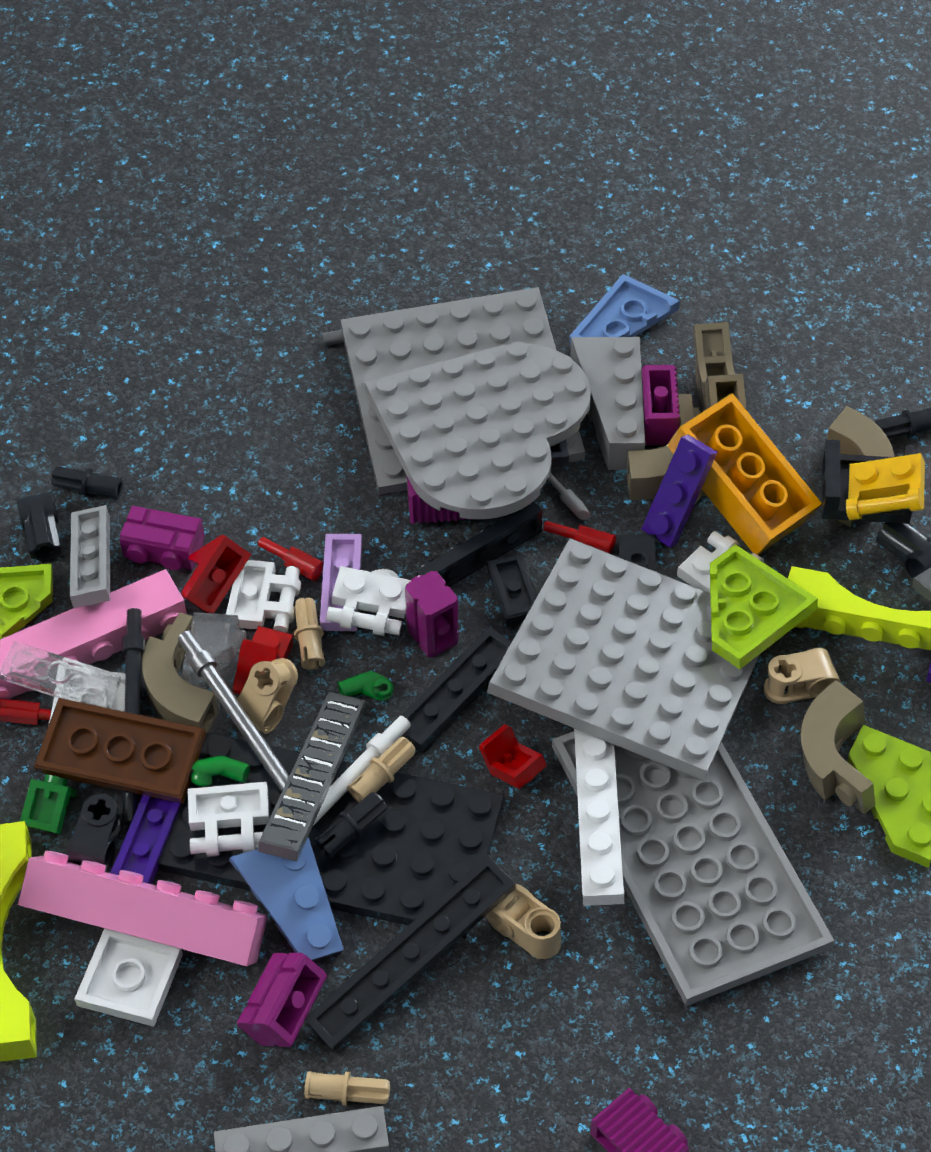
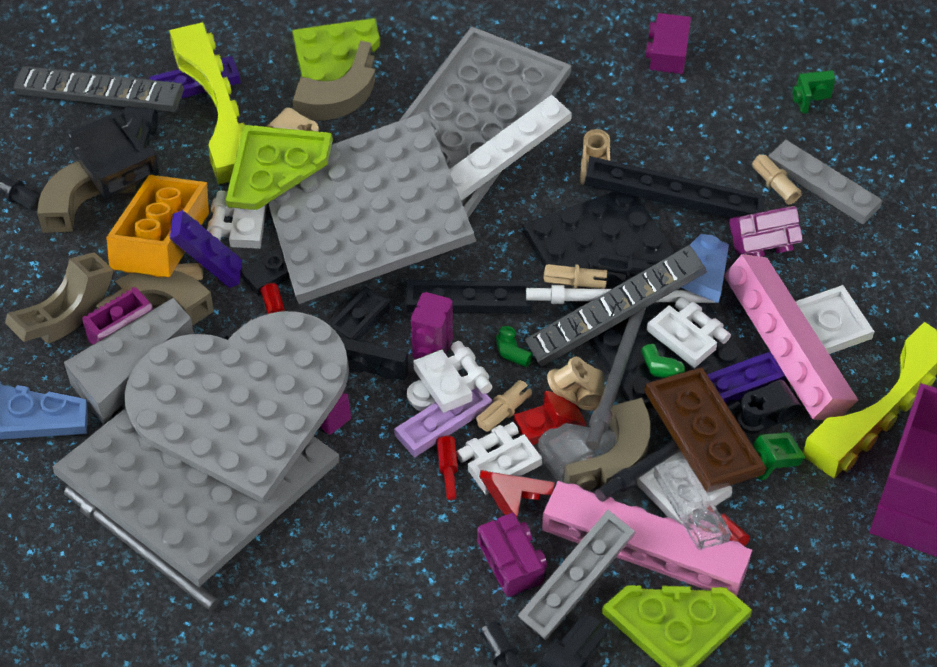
camera: 130 degrees left, 0 degrees up
red bracket [479,724,547,789] -> none
yellow plate [846,453,925,521] -> none

